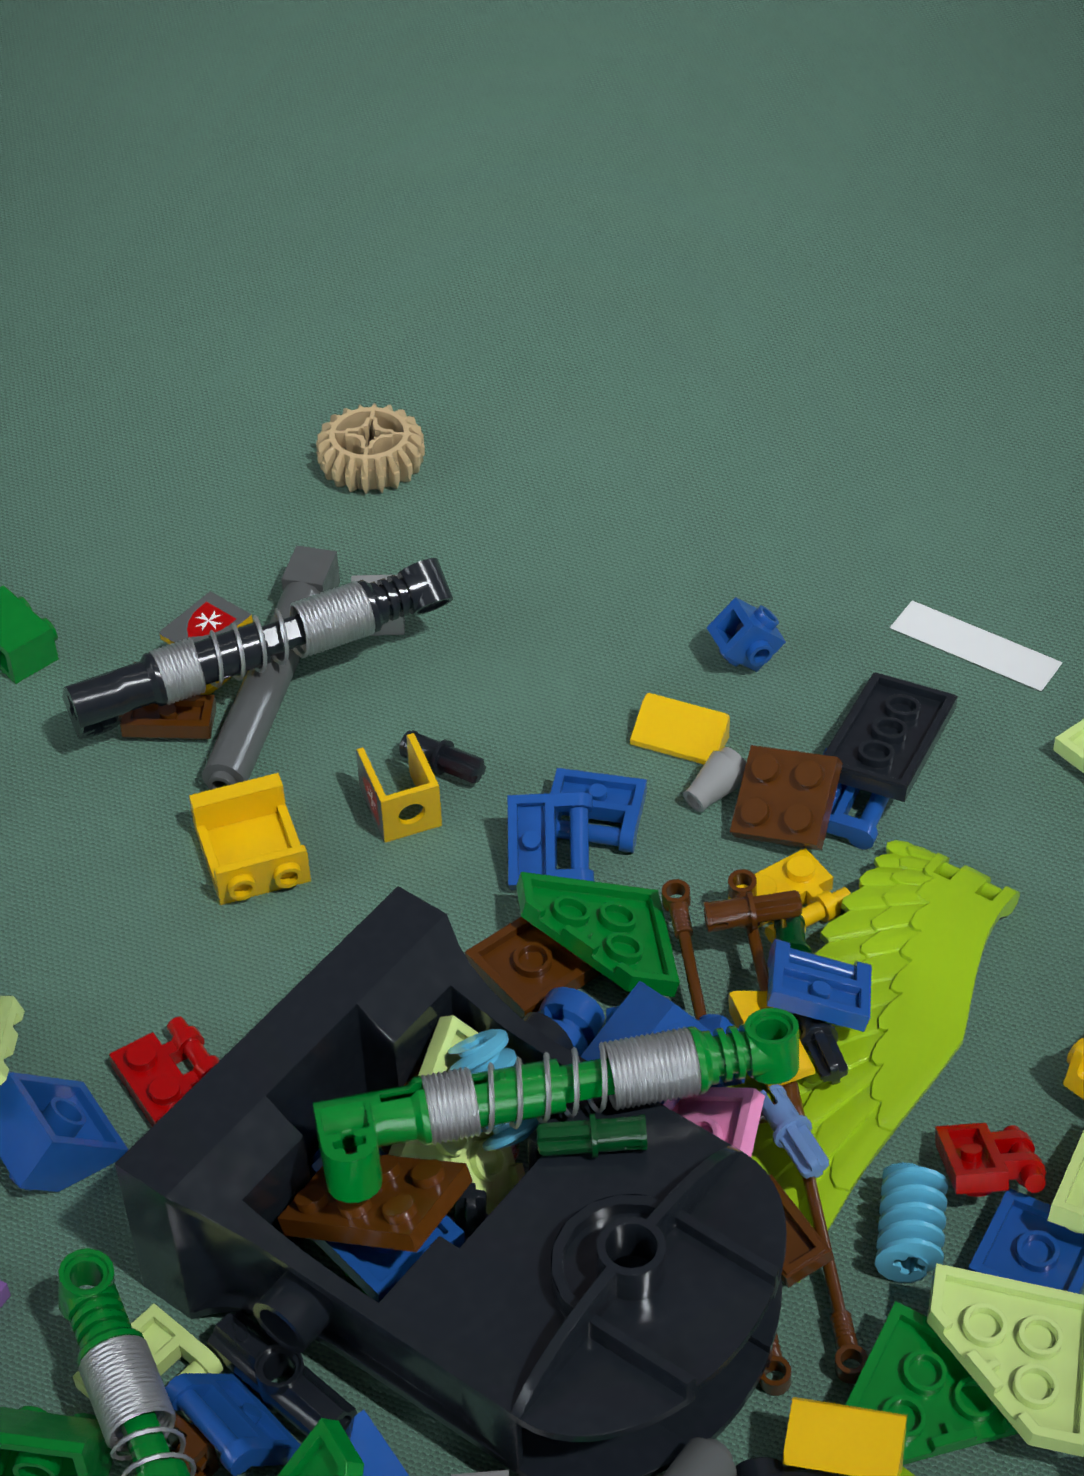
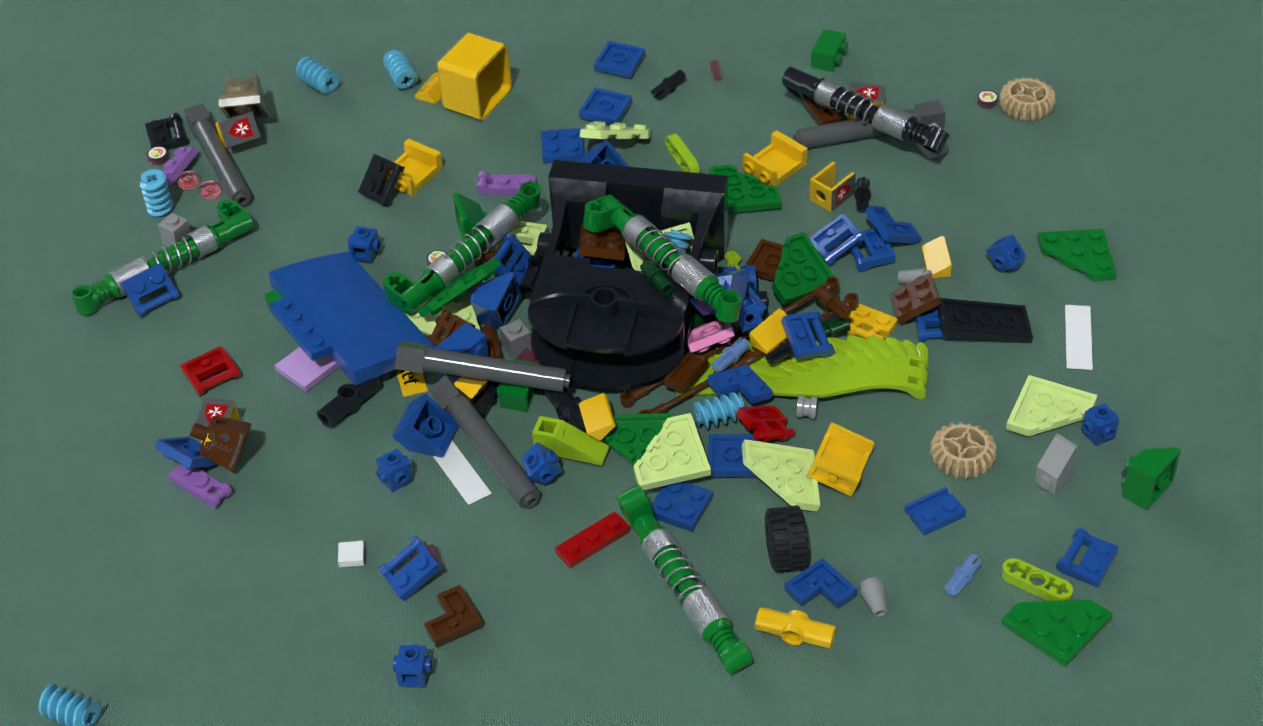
camera: 65 degrees right, 0 degrees up
none -> lime beam [665,133,700,173]
none -> blue plate [707,364,773,404]
none -> green plate [709,165,782,214]
none -> light grey wheel [796,395,818,420]
none -> blue plate [865,206,922,244]
none -> tile [977,90,998,109]
none -> green plate [1037,229,1117,281]

